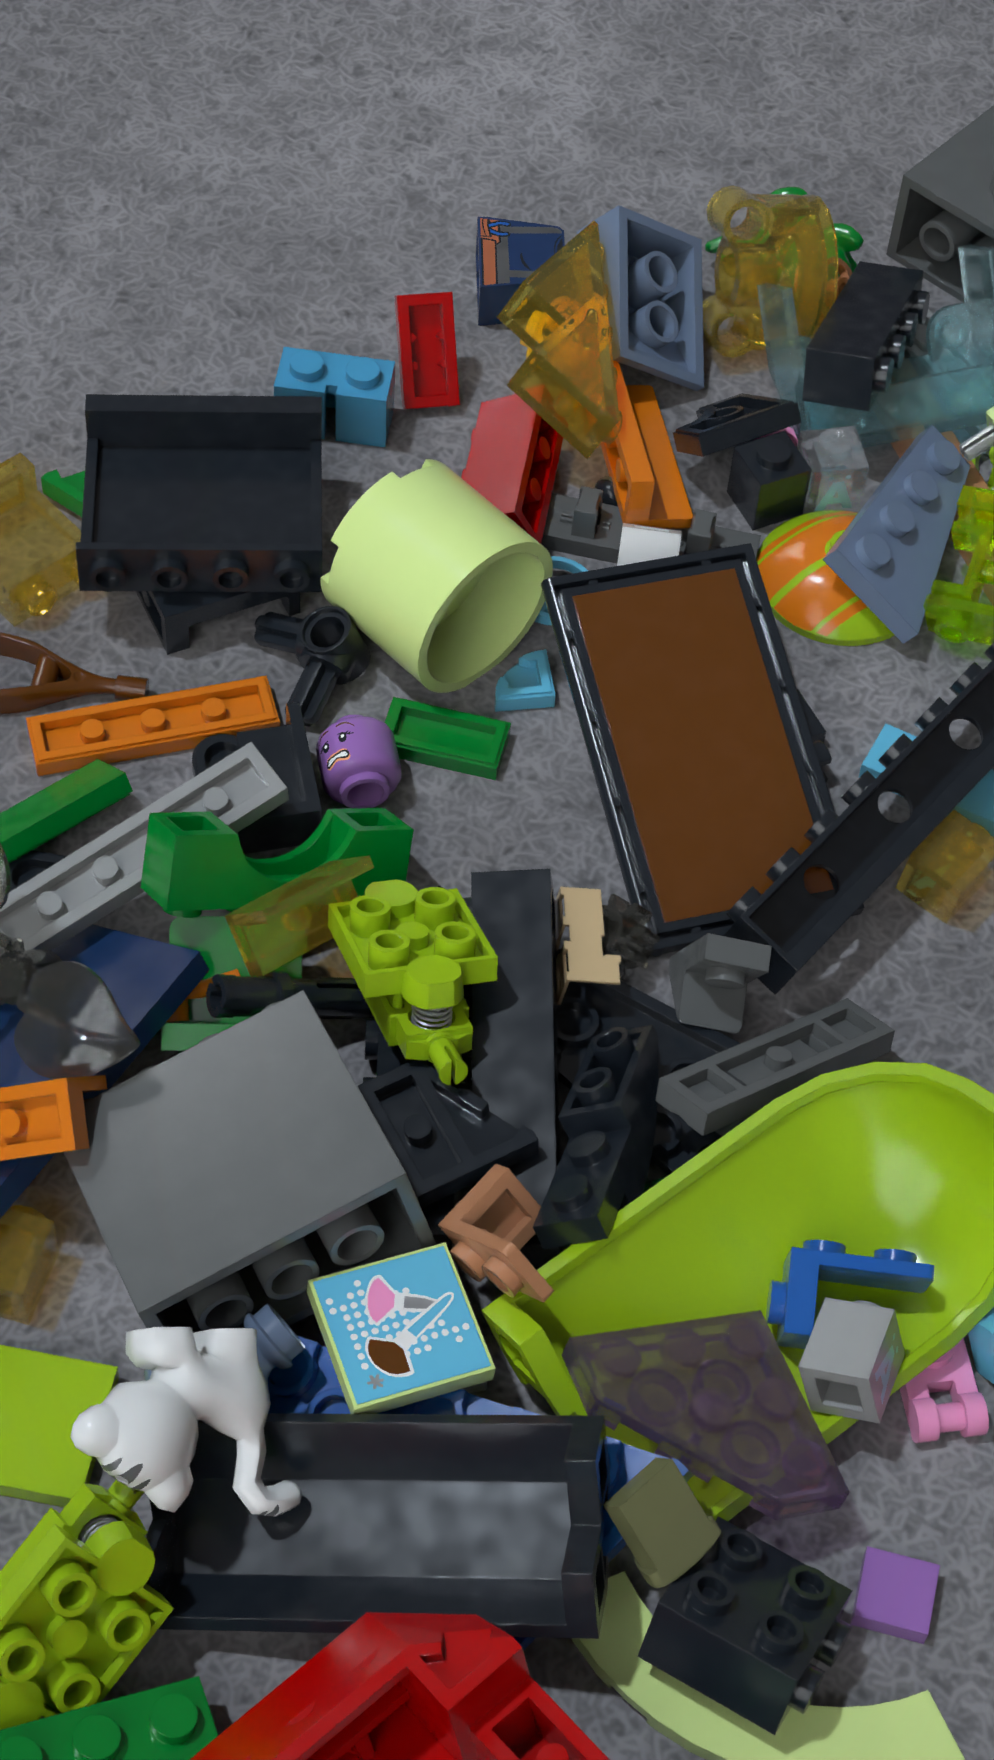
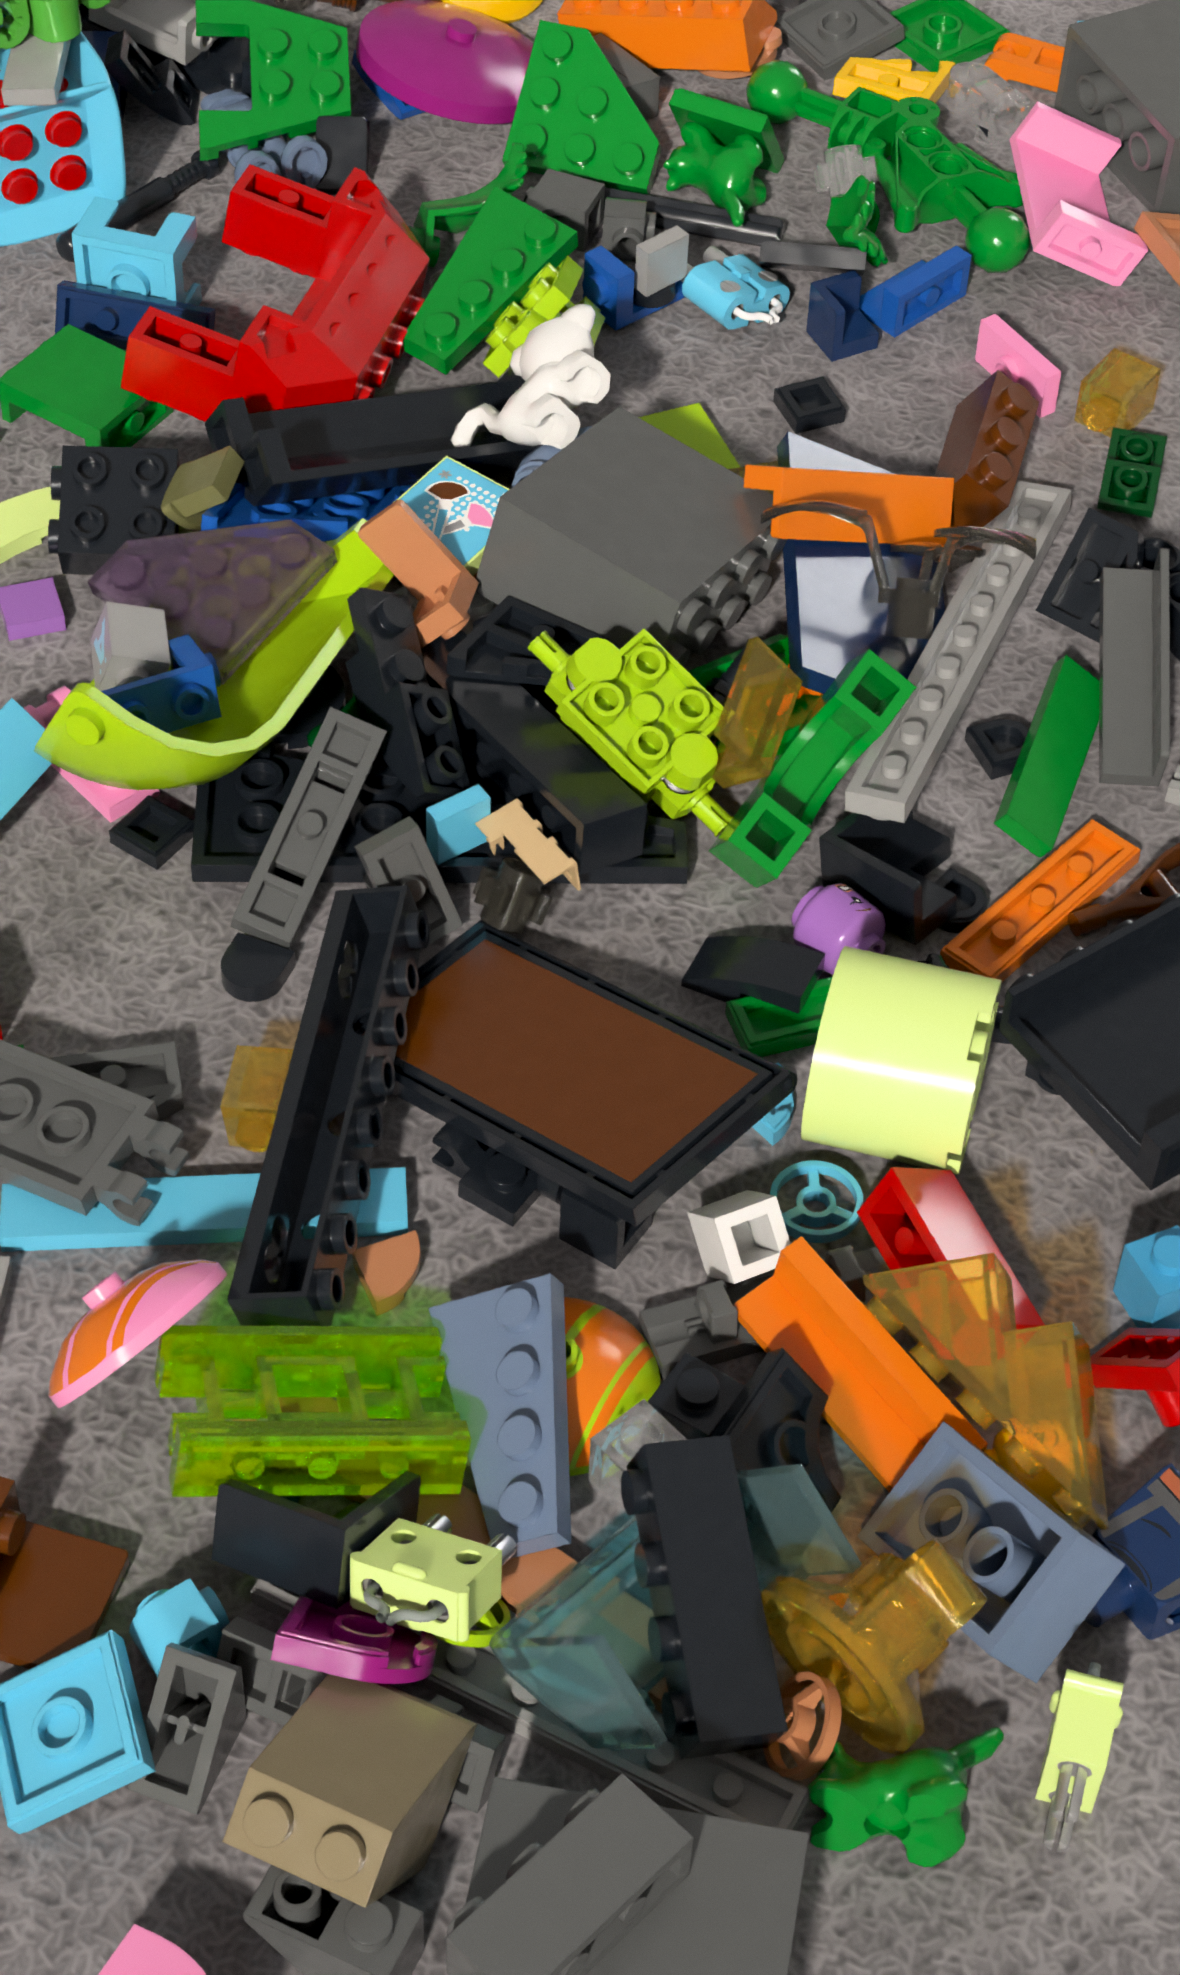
camera: 150 degrees right, 5 degrees down
none -> black tile [221,932,296,1002]
none -> nougat tile [352,1230,421,1316]
none -> medium azure tile [426,784,491,865]
none -> black slope [681,936,825,1014]
none -> yellowish green piece [1035,1662,1124,1852]

